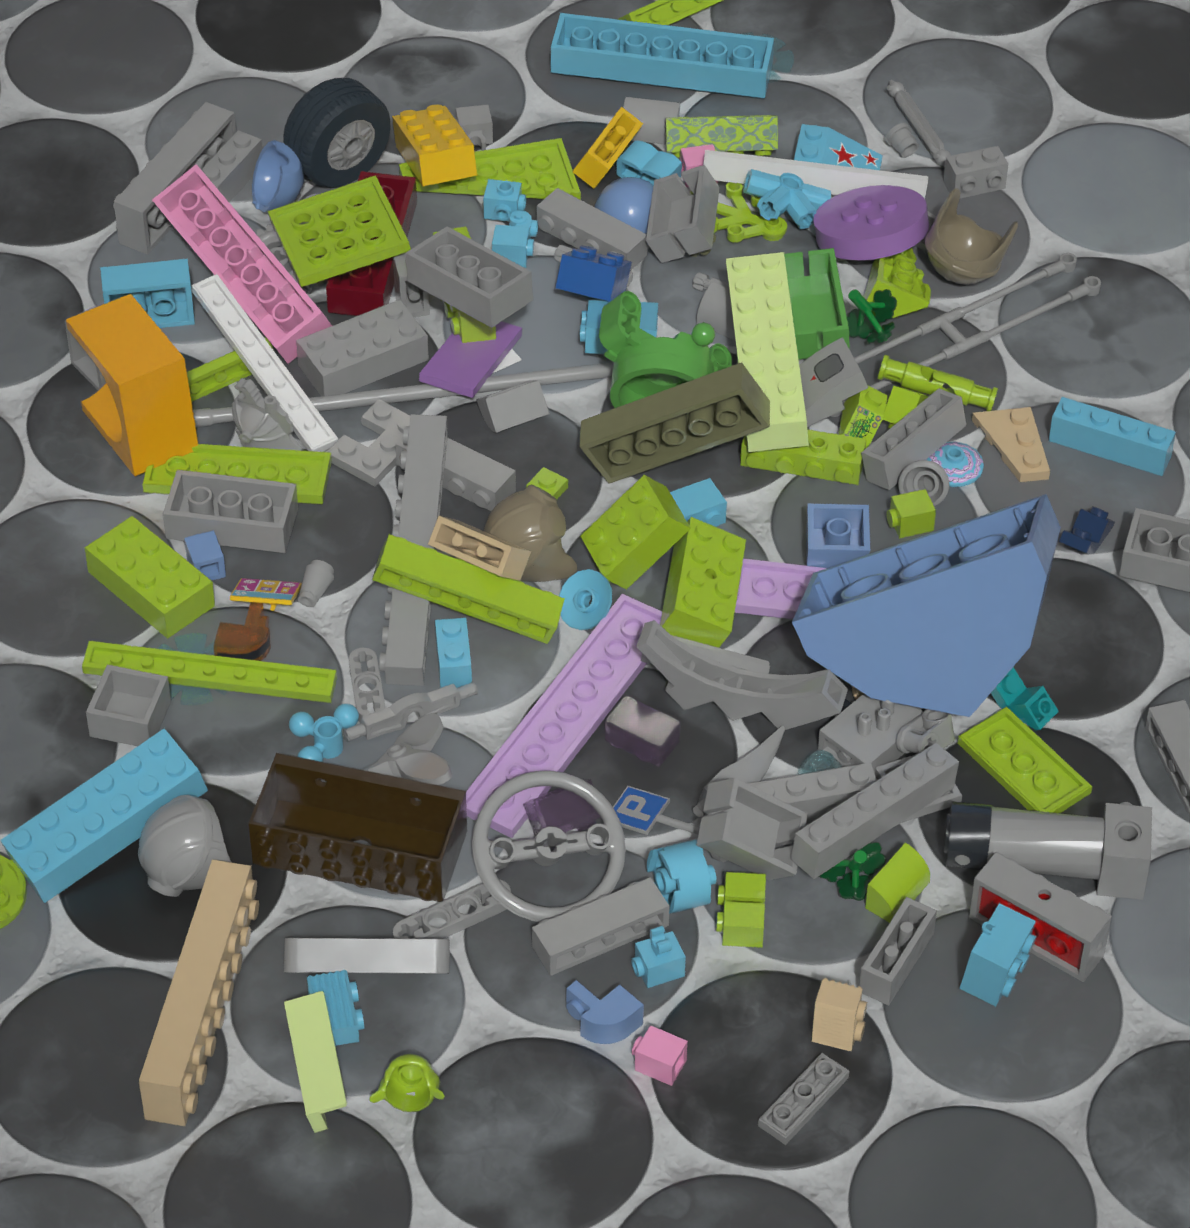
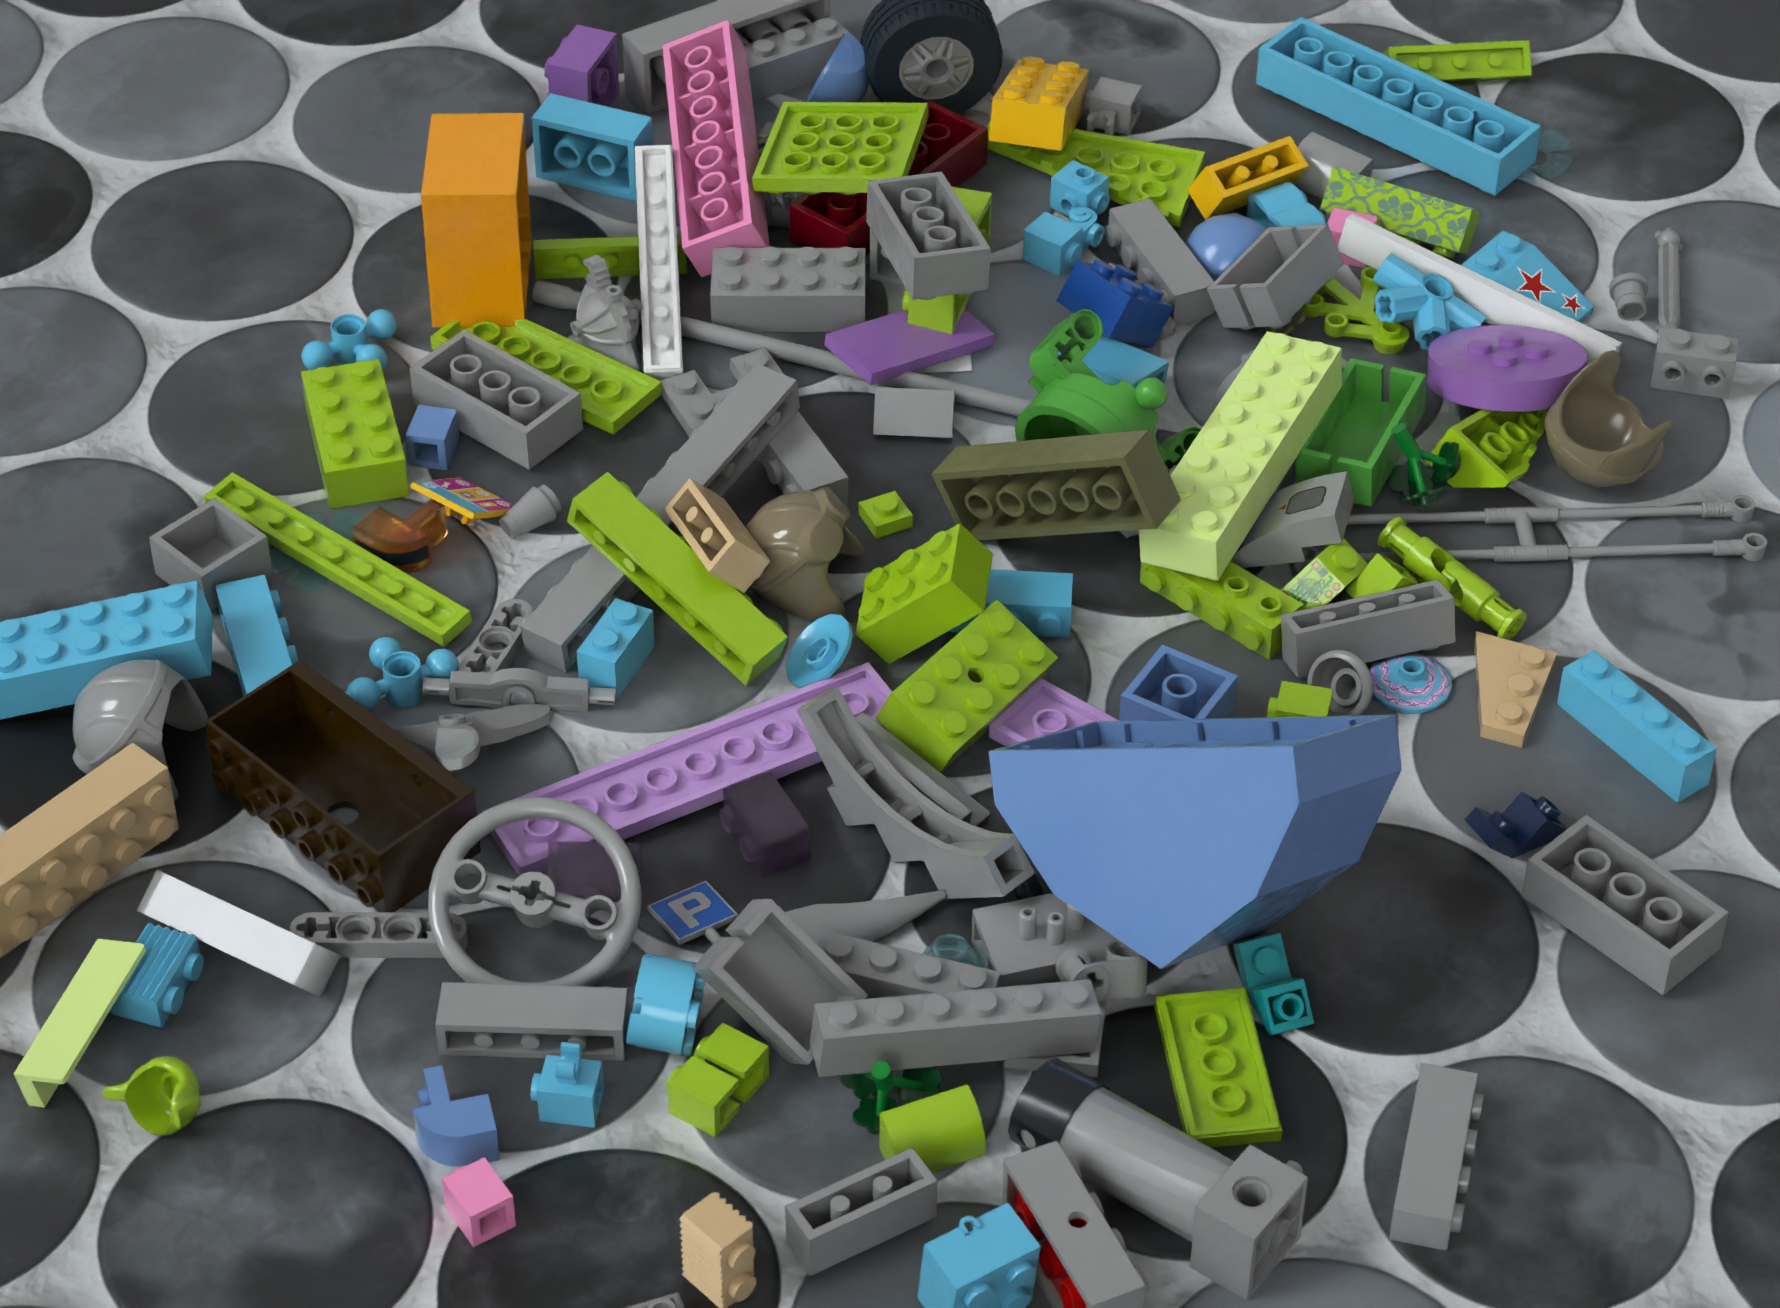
camera: 30 degrees right, 5 degrees down
none -> medium azure brick [215,575,298,696]
none -> medium azure piece [302,309,397,371]
none -> medium lavender brick [544,25,620,107]

